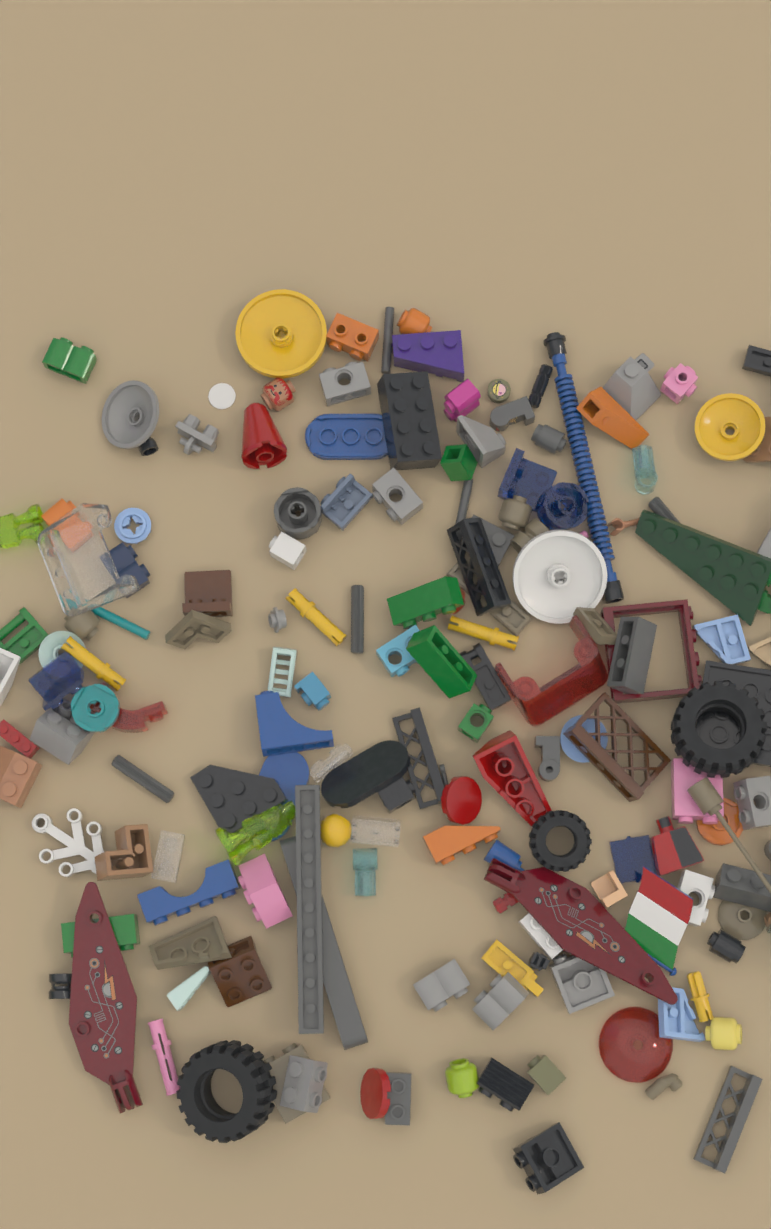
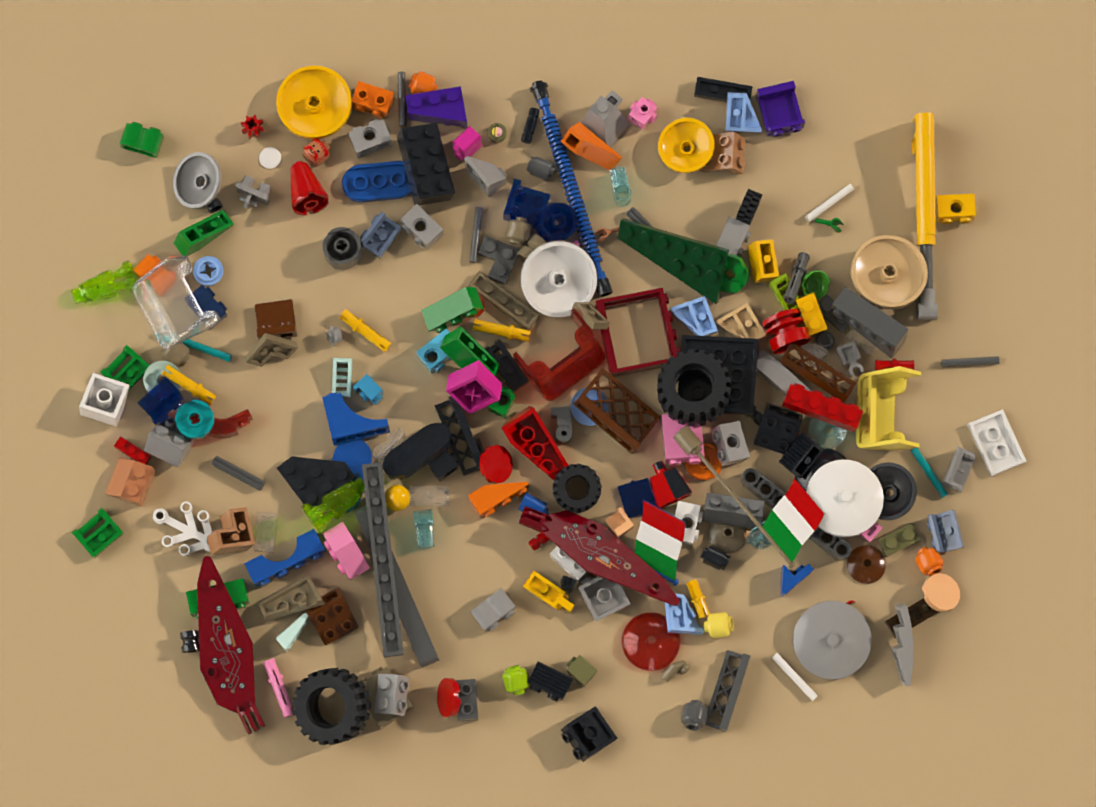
camera: 10 degrees left, 0 degrees up
white brick [269,531,307,570] -> none
dark grey axle [351,585,364,654] -> none
green brick [440,444,478,481] -> none
black fence [447,517,511,616] -> none
light grey brick [472,972,529,1030] -> none
dark grey leg [489,396,535,432] -> none
dark grey brick [607,616,657,694] -> none
none -> green slope [173,210,234,258]
none -> red gear [241,115,264,139]
none -> dark pink brick [446,360,502,414]
none -> dark grey head [681,700,708,731]

